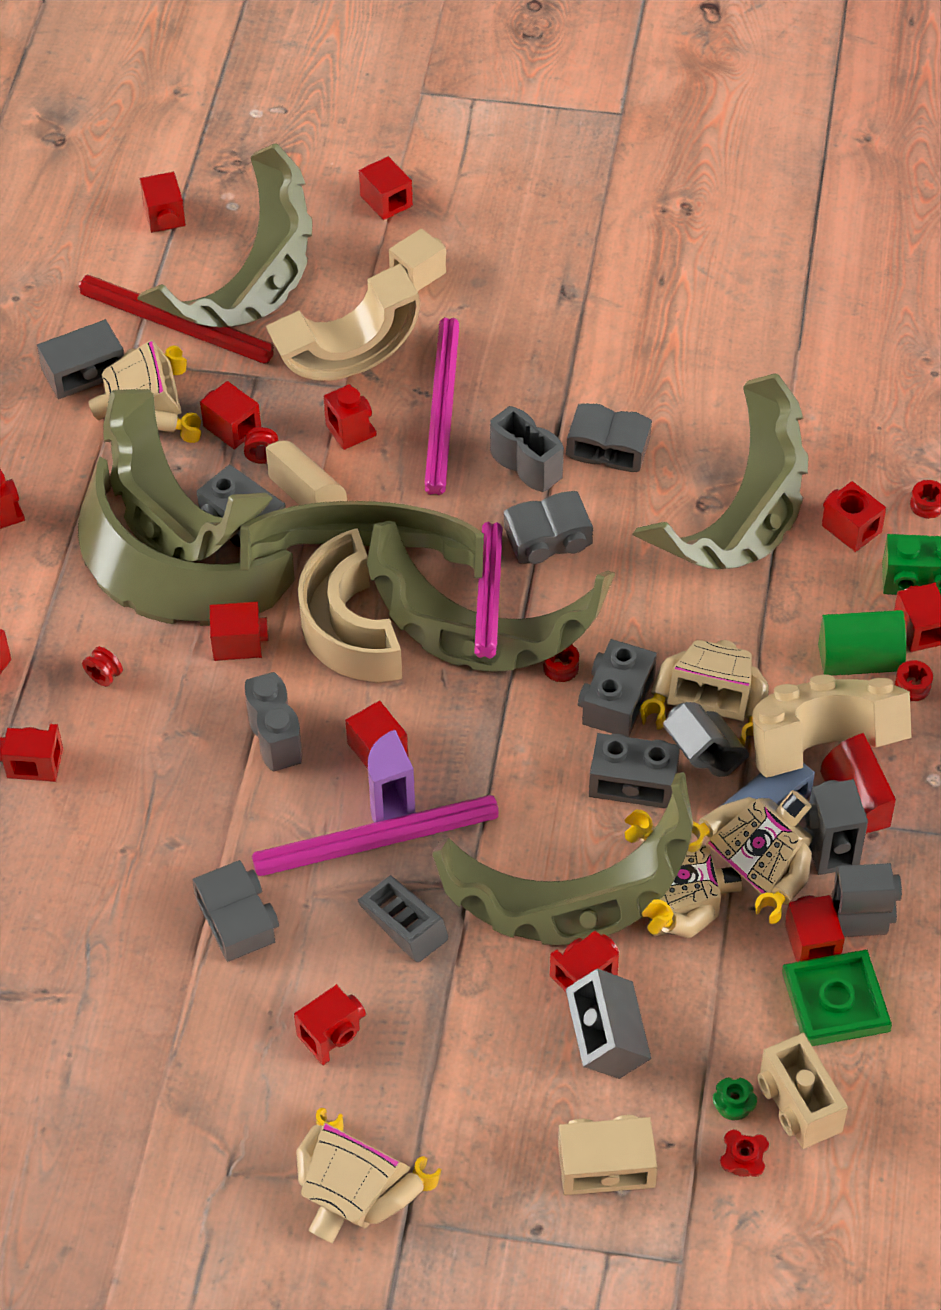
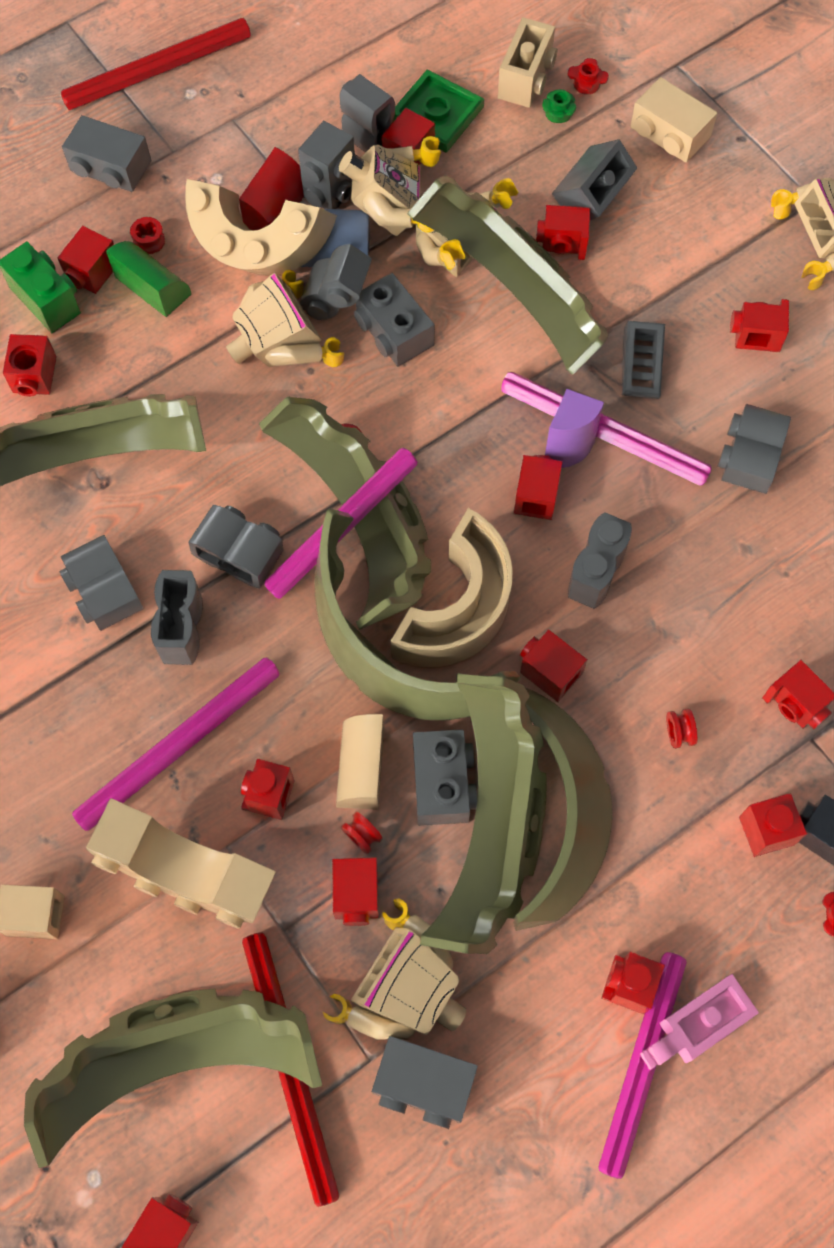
camera: 135 degrees left, 15 degrees up
dark grey brick [578,639,657,737] -> none

